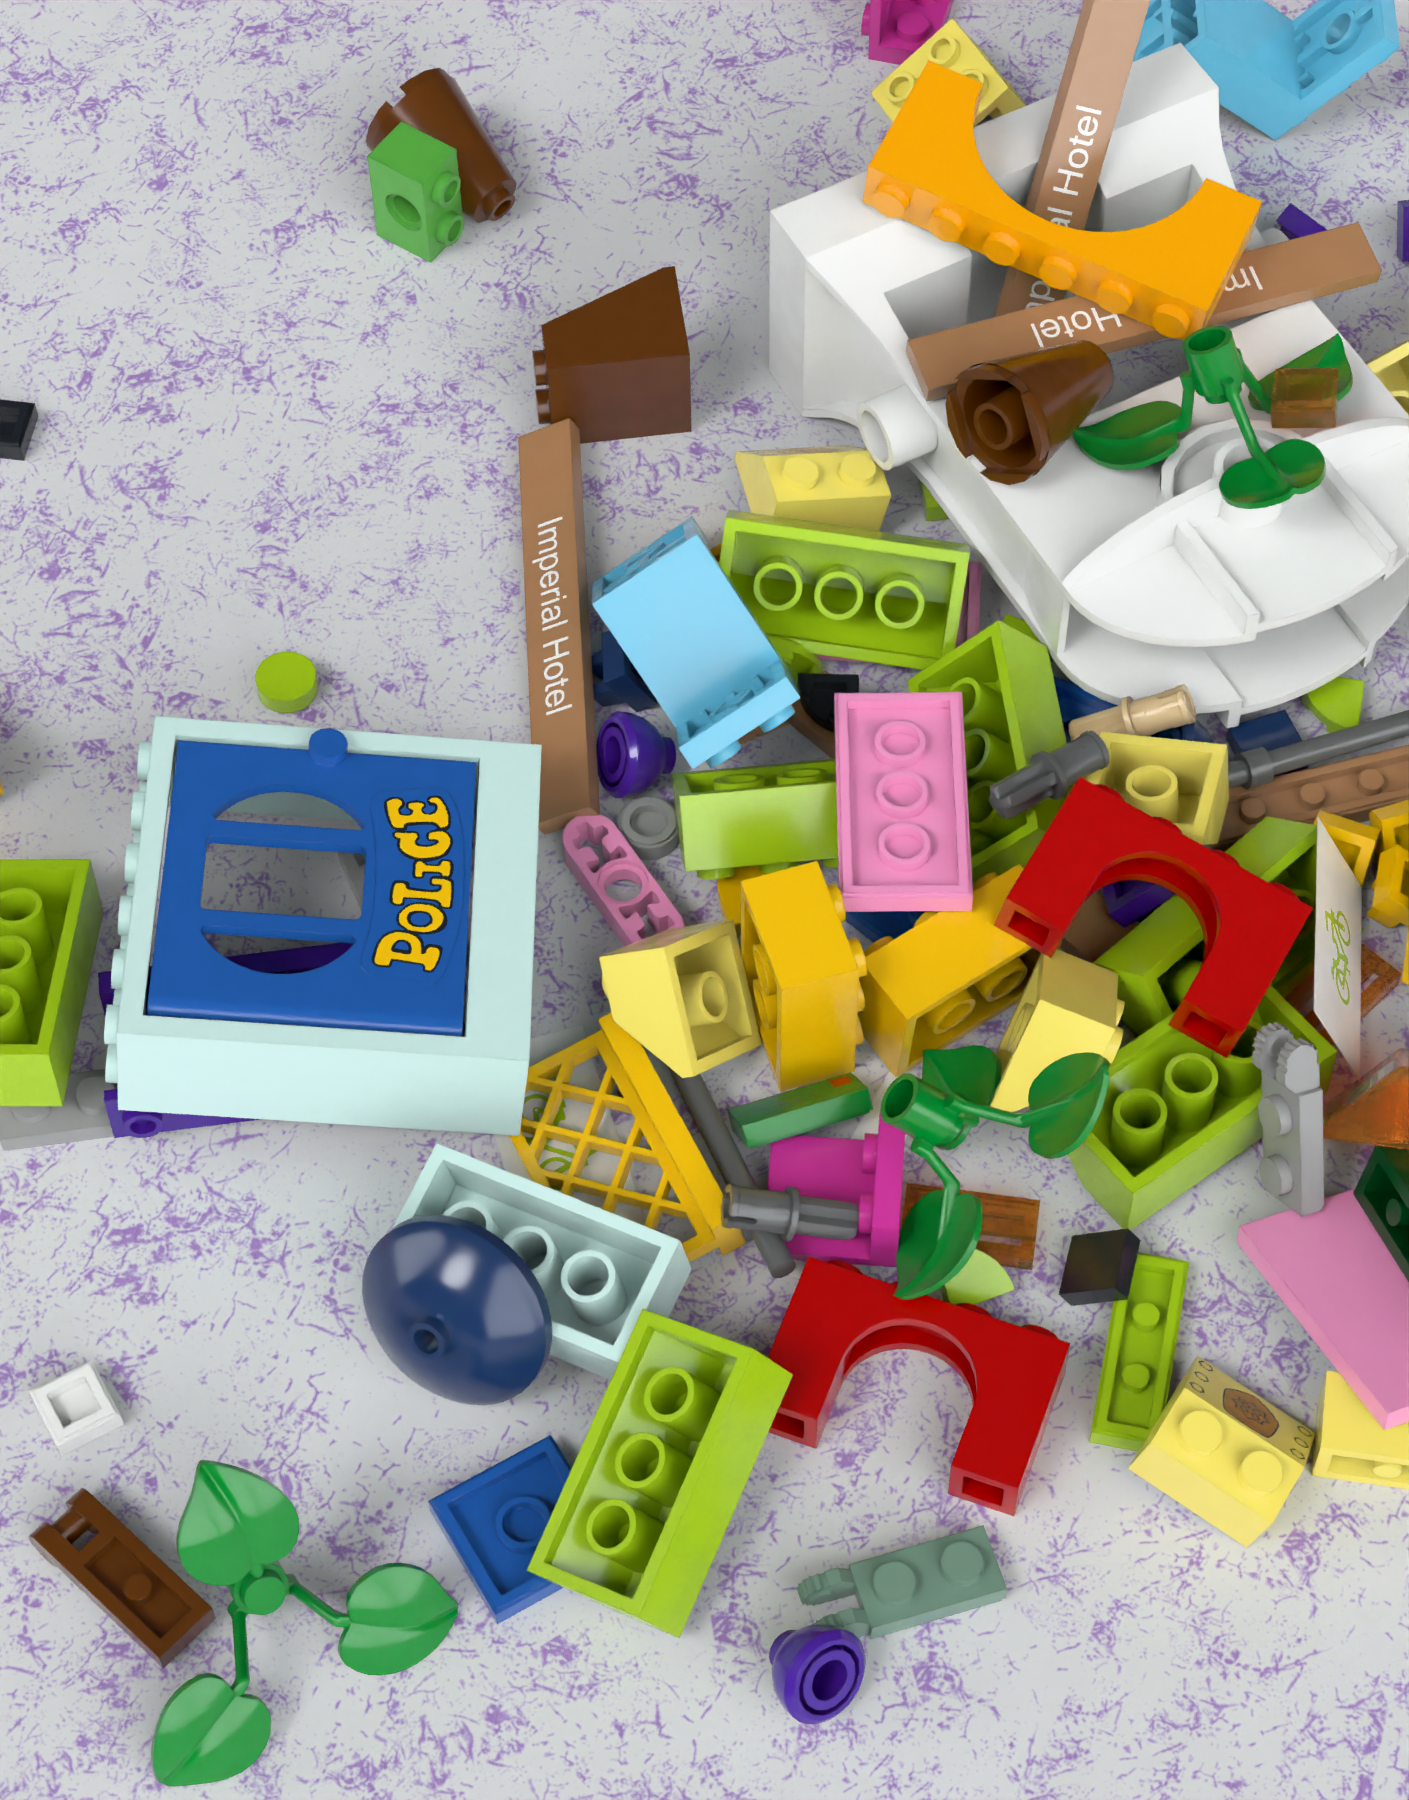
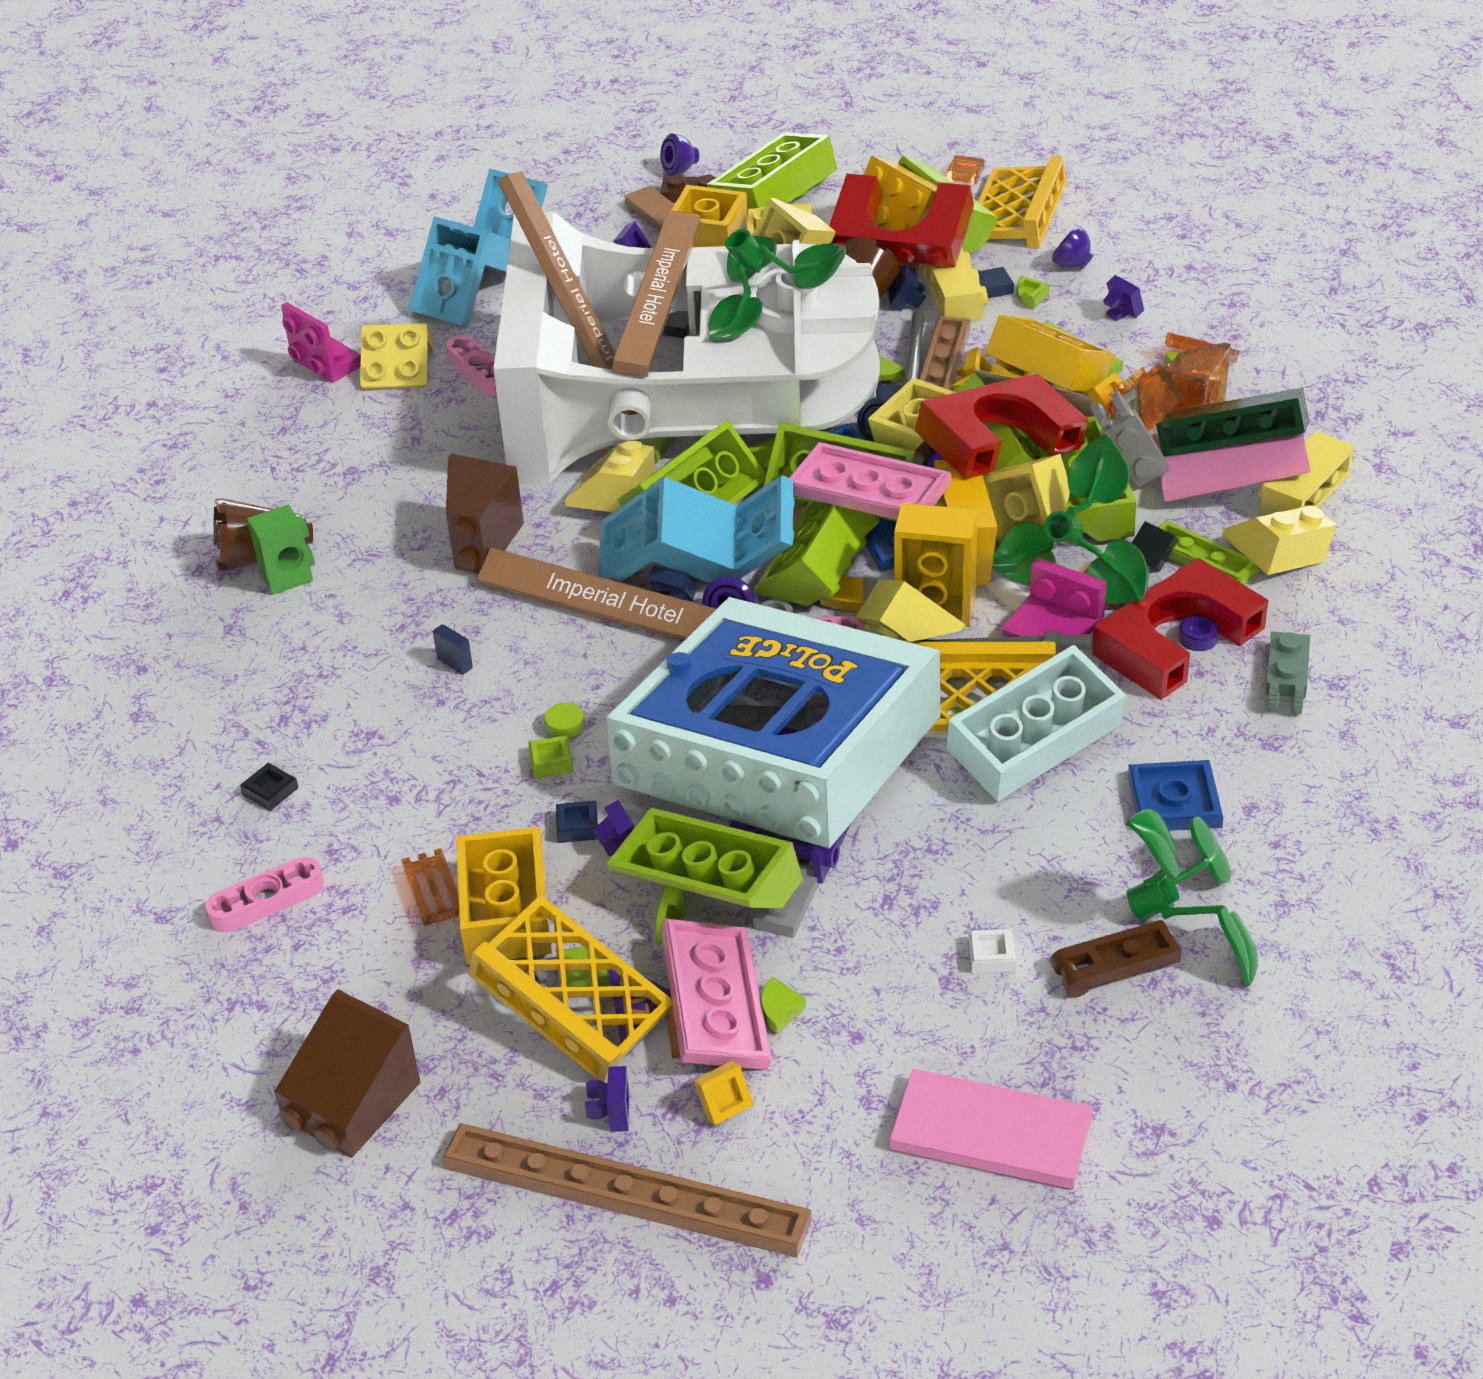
camera: 60 degrees left, 15 degrees down
dark blue dish [362,1215,552,1405] -> none
lime slope [527,1309,793,1639] -> none
dark grey axle [721,1184,859,1241] -> none
green tile [727,1072,873,1149] -> none
dark purple brick [769,1624,866,1724] -> none
light orange arch [862,60,1262,341] -> none
reddish brown cone [945,340,1114,485] -> none
dark grey axle [988,731,1110,819] -> none
tan axle [1069,684,1196,741] -> none
clear orange tile [1271,368,1340,428] -> none
none -> dark blue tile [432,624,473,675]
none -> lime tile [528,735,573,778]
none -> dark blue tile [556,801,598,843]
none -> dark purple tile [593,800,635,857]
none -> dark purple tile [1179,616,1219,651]

